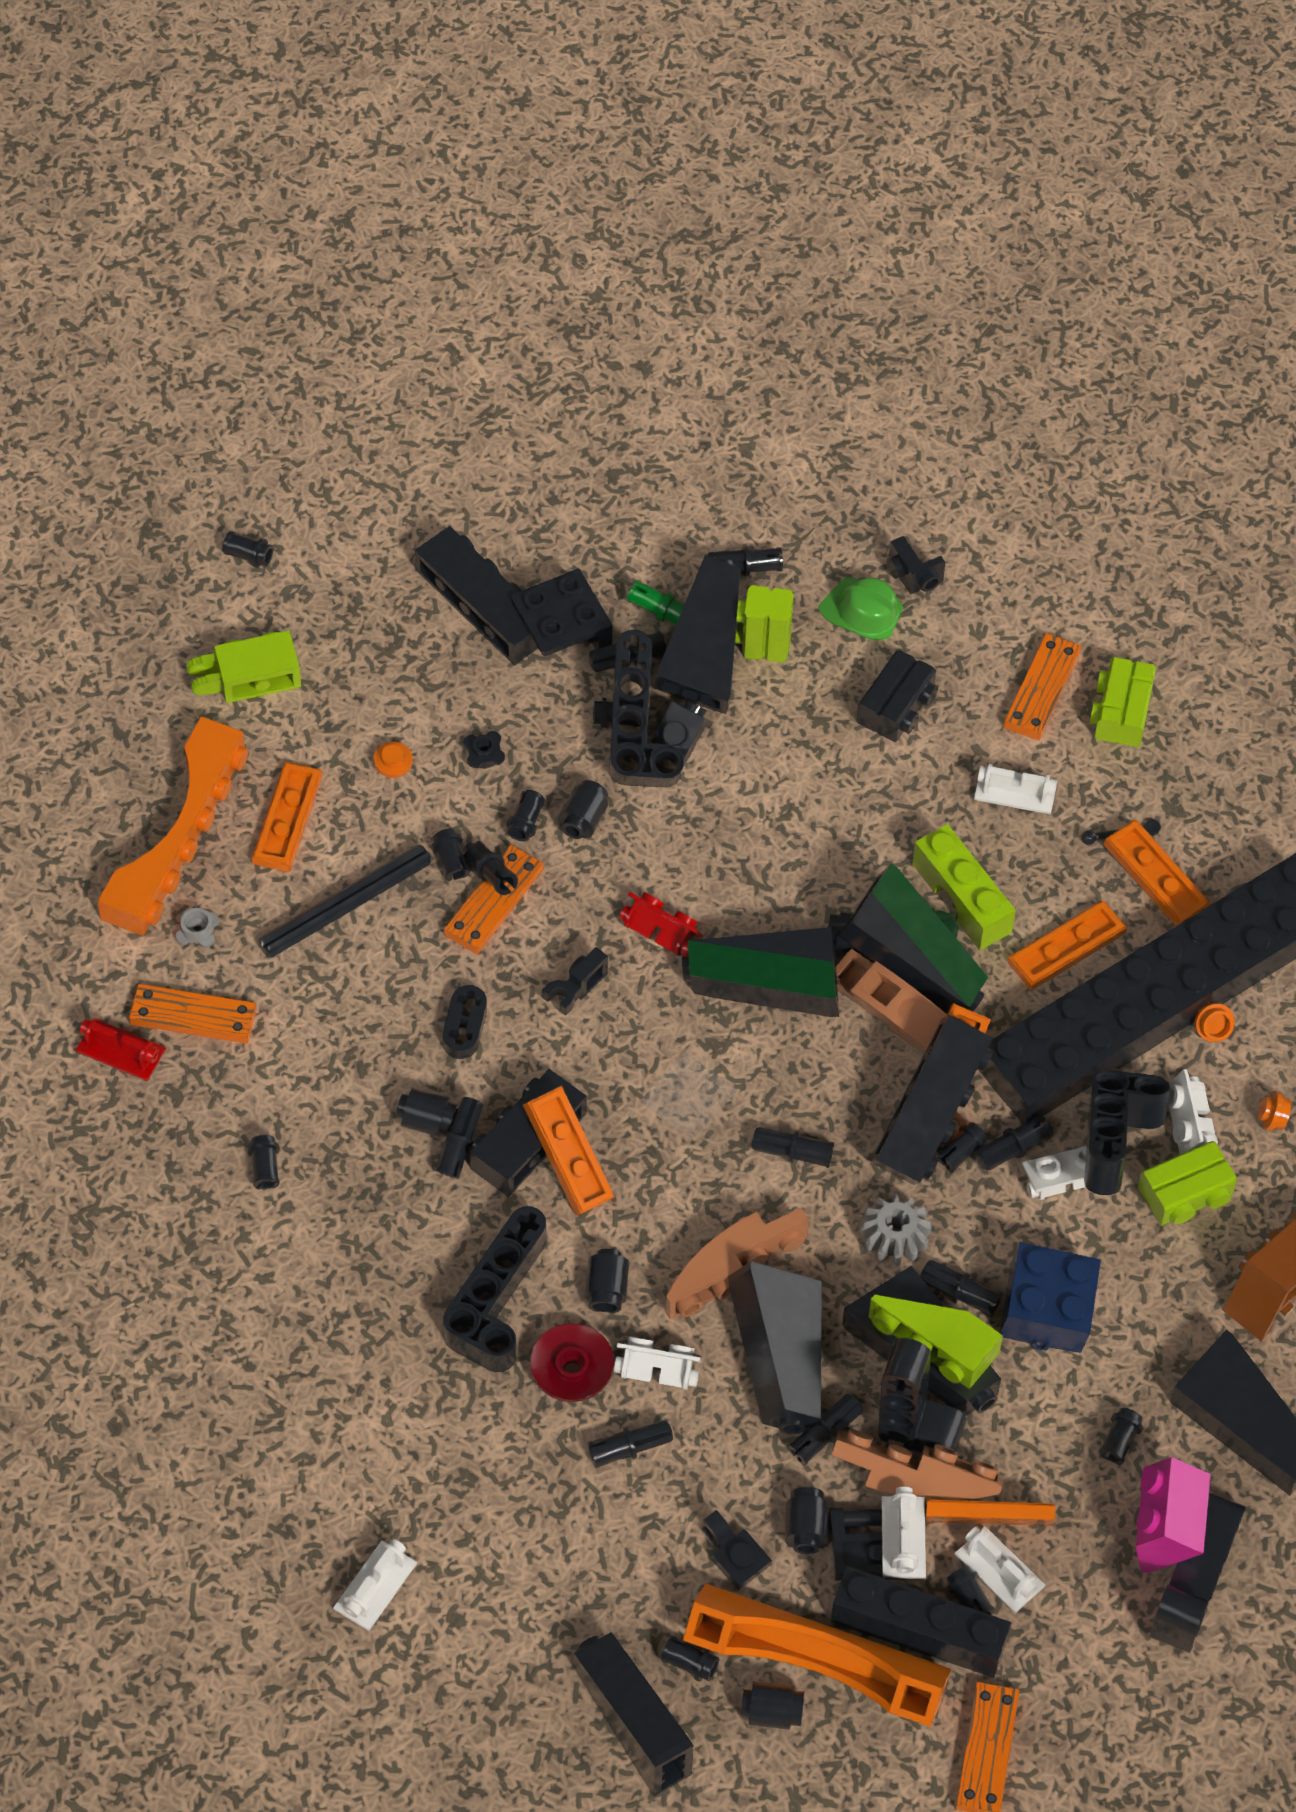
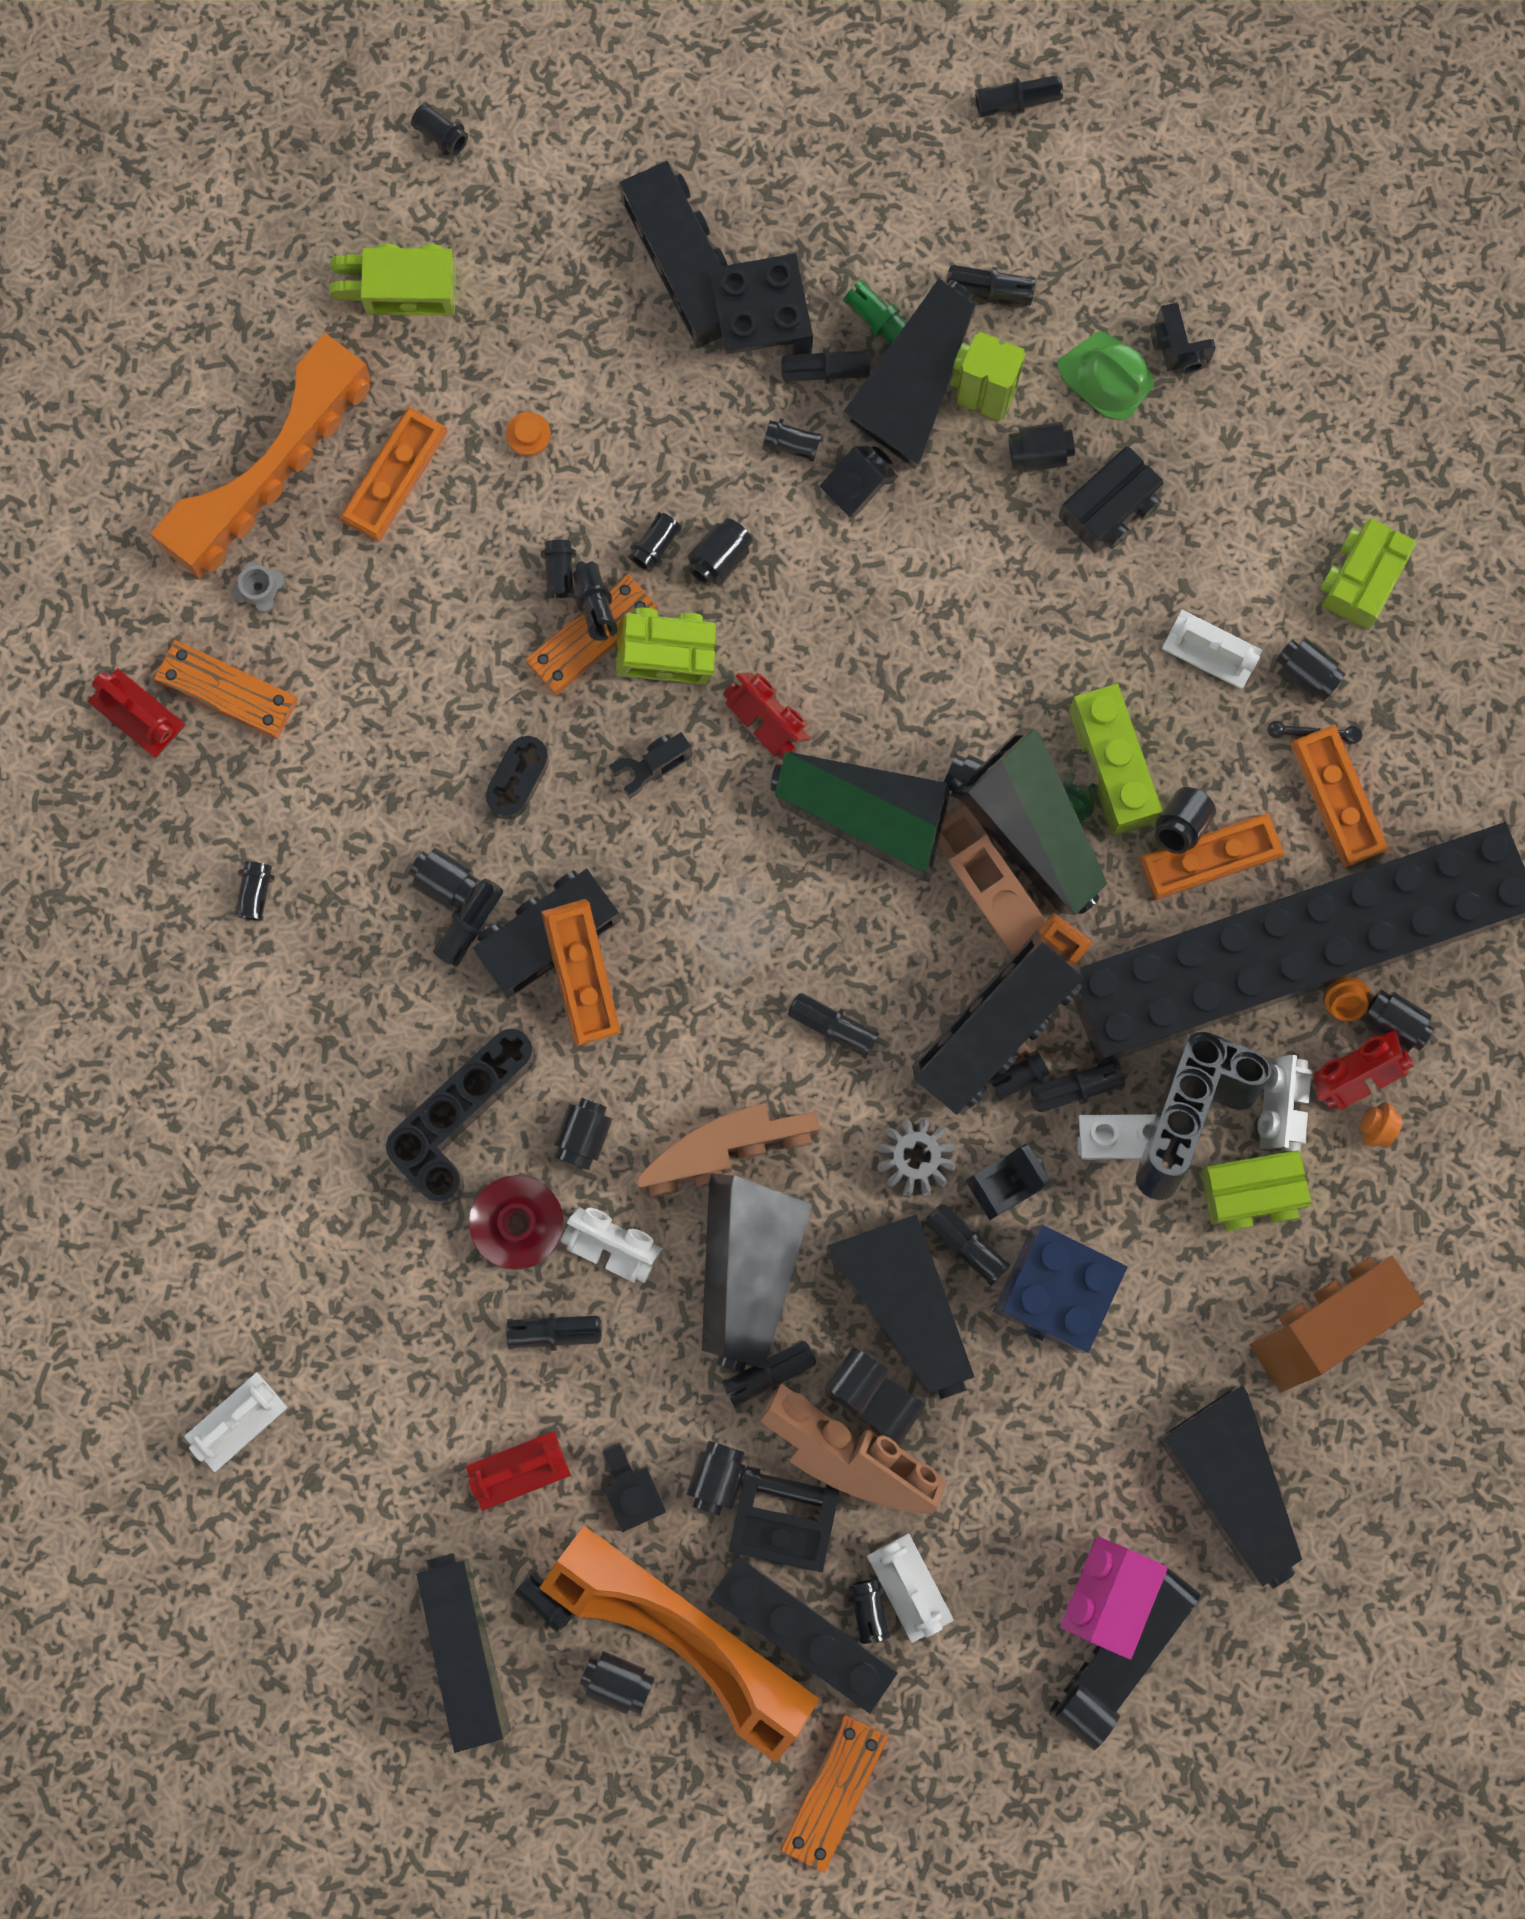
camera: 15 degrees right, 20 degrees up
black axle [259,845,431,958] -> none
black plate [463,731,505,769] -> none
black beam [609,629,685,787] -> none
lime slope [869,1295,1003,1389] -> none
white hinge [882,1487,926,1579] -> none
orange tile [925,1500,1055,1526] -> none
orange tile [1004,633,1082,741] -> none
black pin [1098,1408,1143,1465] -> none
none -> red hinge [465,1431,571,1511]
none -> lime brick [616,608,716,685]
none -> black bracket [965,1144,1051,1221]
none -> black axle [975,76,1063,118]
none -> black brick [1008,421,1075,473]
none -> black brick [1155,787,1216,854]
none -> black brick [1275,637,1346,702]
none -> red hinge [1313,1029,1414,1110]
none -> black brick [1361,989,1435,1052]

